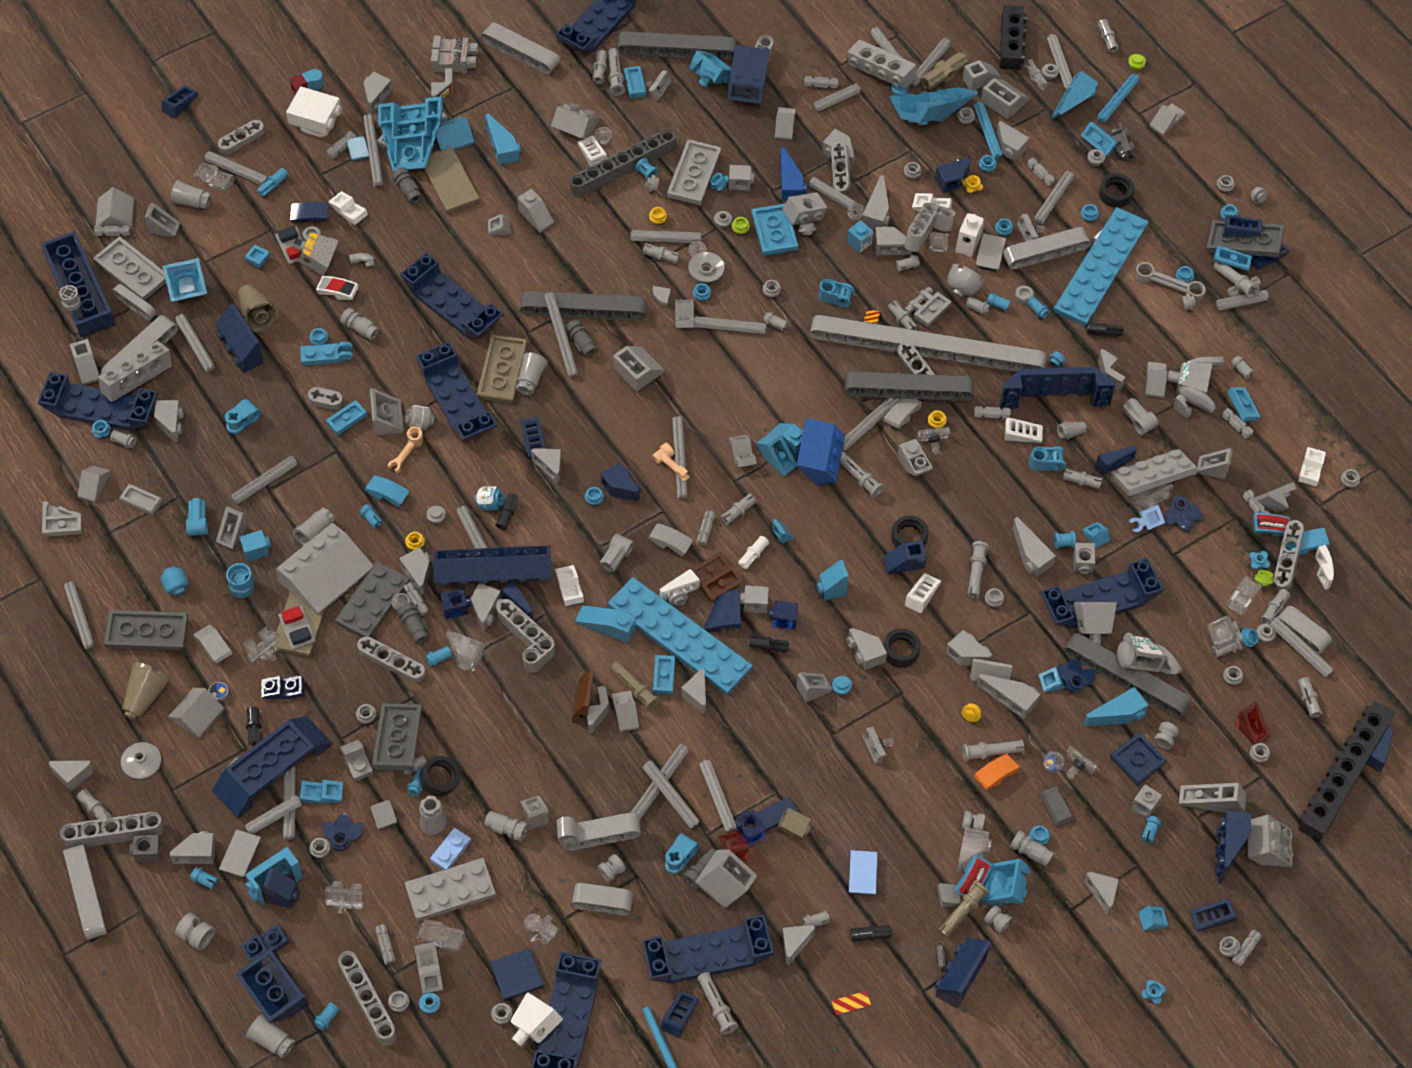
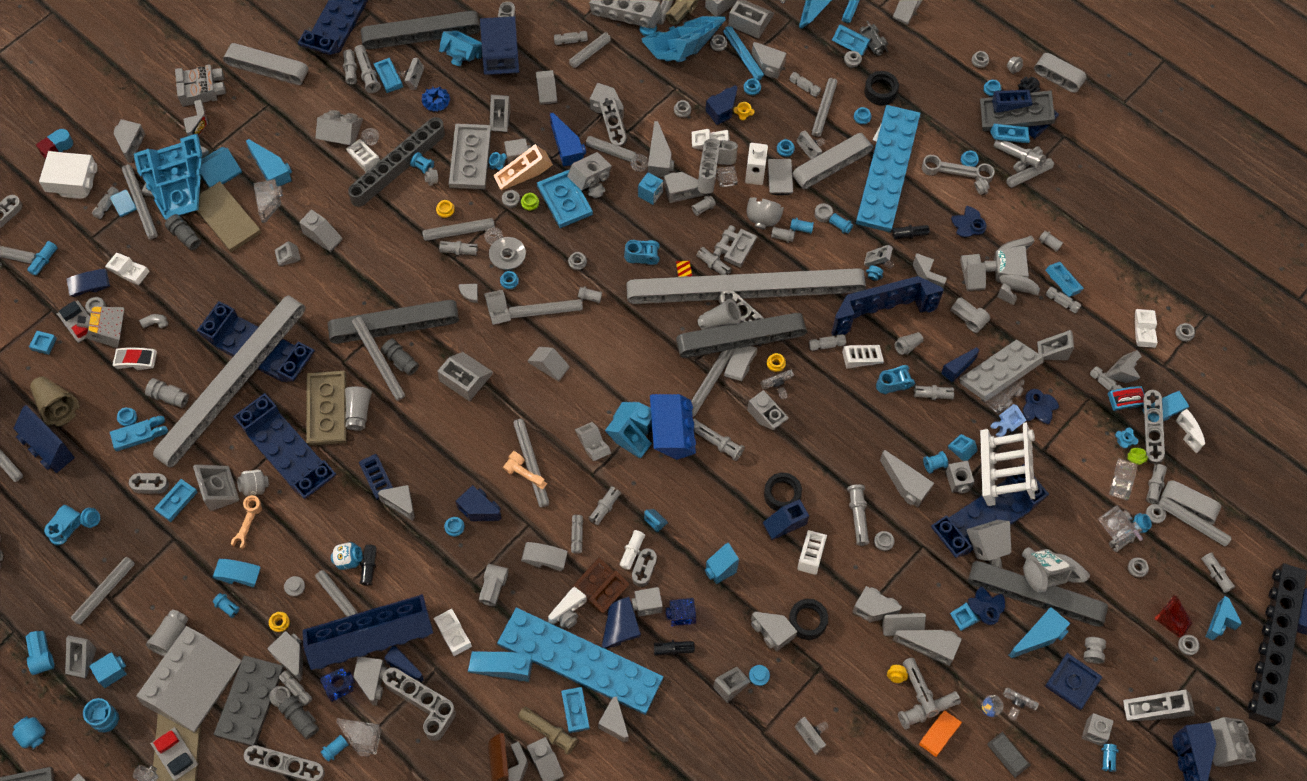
camera: 15 degrees left, 5 degrees up
none -> dark azure plate [80,507,100,528]
none -> light grey beam [153,295,305,467]
none -> clear slope [253,179,283,223]
none -> blue gear [422,86,450,111]
none -> light grey slope [490,95,511,132]
none -> light nougat slope [493,144,553,190]
none -> light grey slope [528,347,570,382]
none -> light grey beam [632,548,657,587]
none -> light grey plant [698,299,741,330]
none -> light grey piece [864,245,894,268]
none -> light grey pin [903,658,939,718]
none -> dark blue plate [951,206,987,237]
none -> white fence [980,422,1038,506]
none -> black gear [1018,76,1041,93]
none -> light grey beam [1034,53,1087,93]
none -> dark azure slope [1205,596,1241,640]

